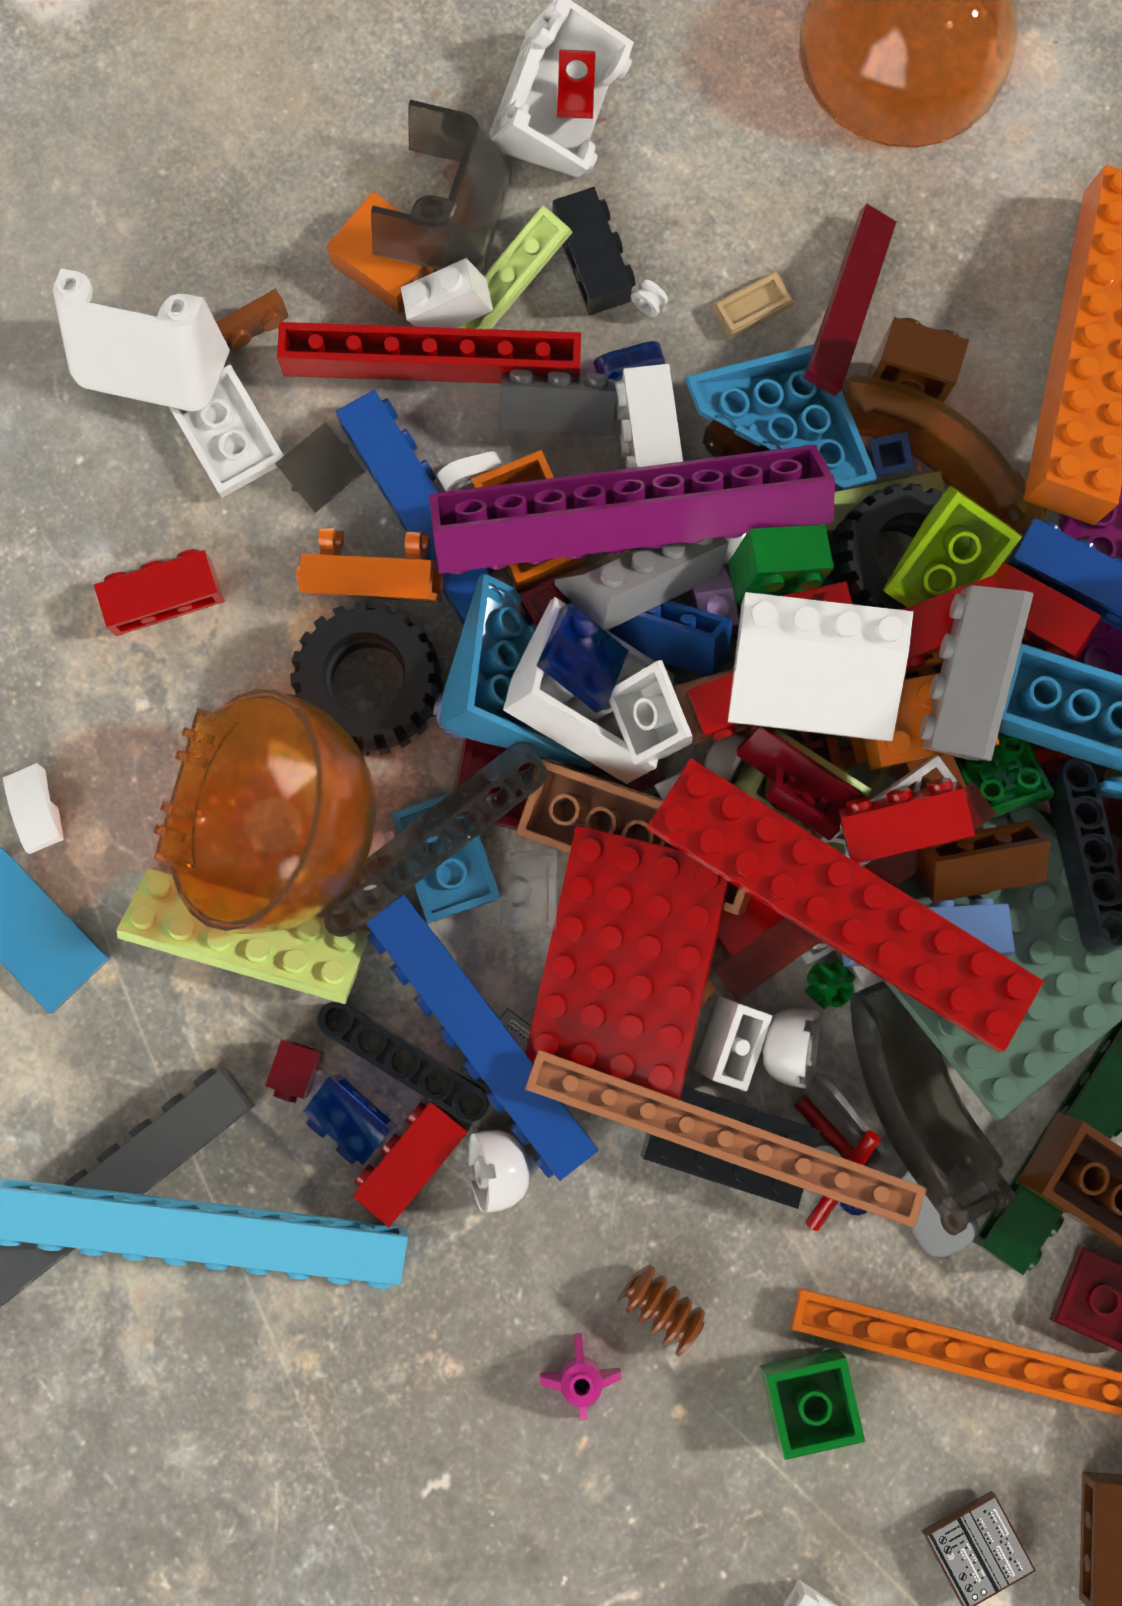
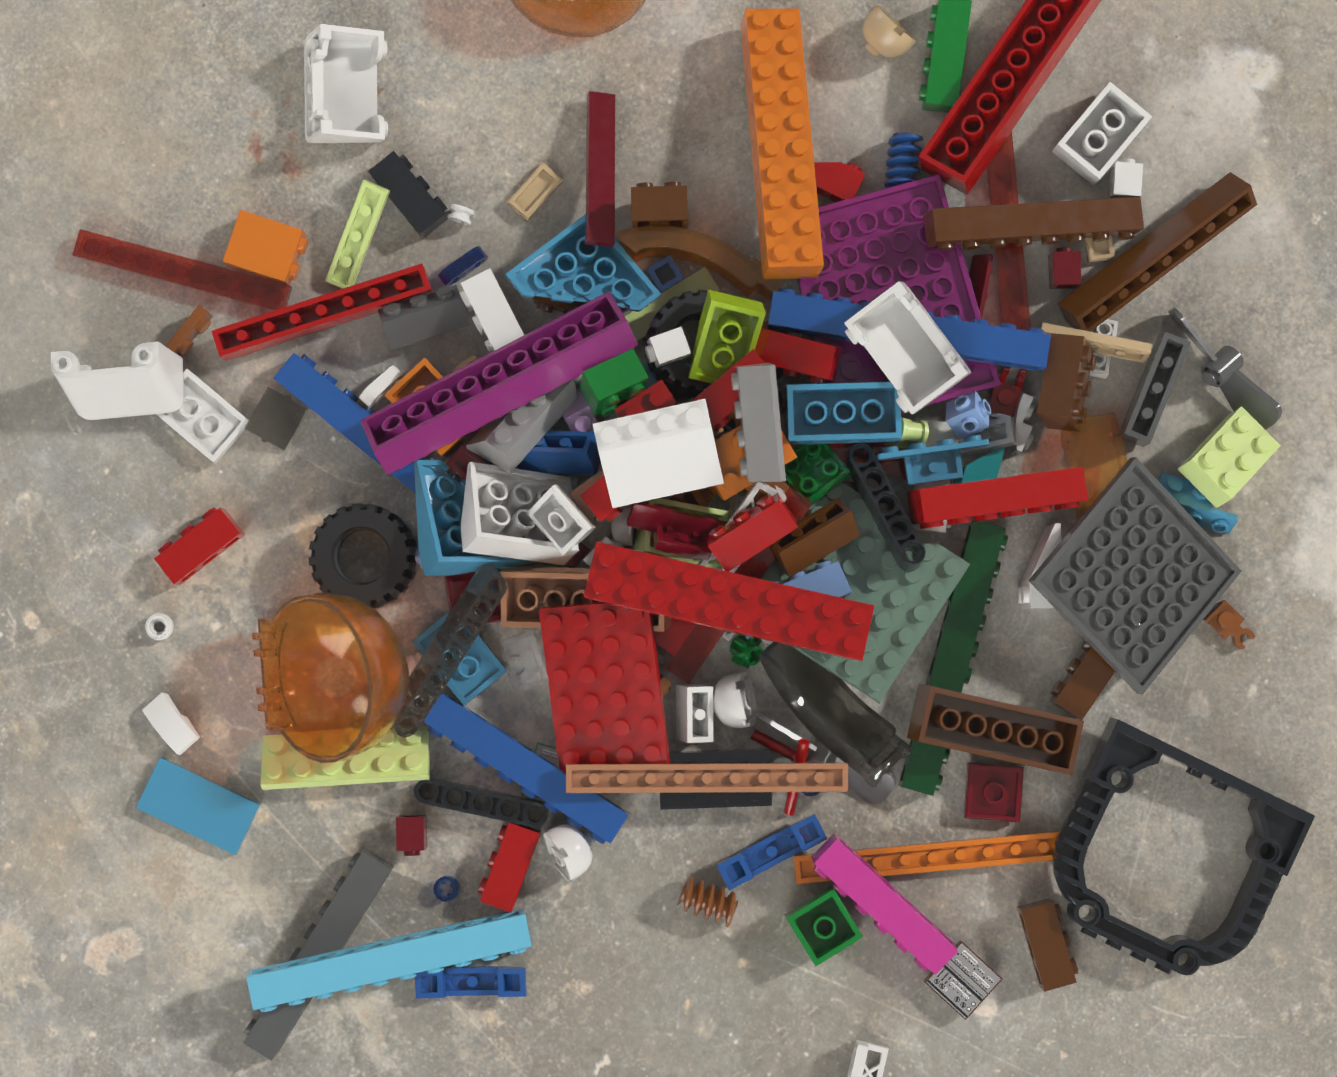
camera: 15 degrees left, 5 degrees up
orange brick [296,528,444,603] -> none
clear blue slope [303,1074,398,1165] -> none
clear smoke windscreen [371,99,512,273] -> none
white brick [401,258,493,328] -> none
clear blue plate [537,602,629,713] -> none
dark pink brick [540,1333,621,1421] -> none
red bracket [557,49,596,119] -> none
none -> clear red plate [72,229,292,310]
none -> white plate [145,613,174,640]
none -> blue slope [415,966,527,999]
none -> clear blue bush [433,876,460,902]
none -> white brick [645,327,691,368]
none -> blue slope [716,814,828,891]
none -> dark pink brick [812,832,958,975]

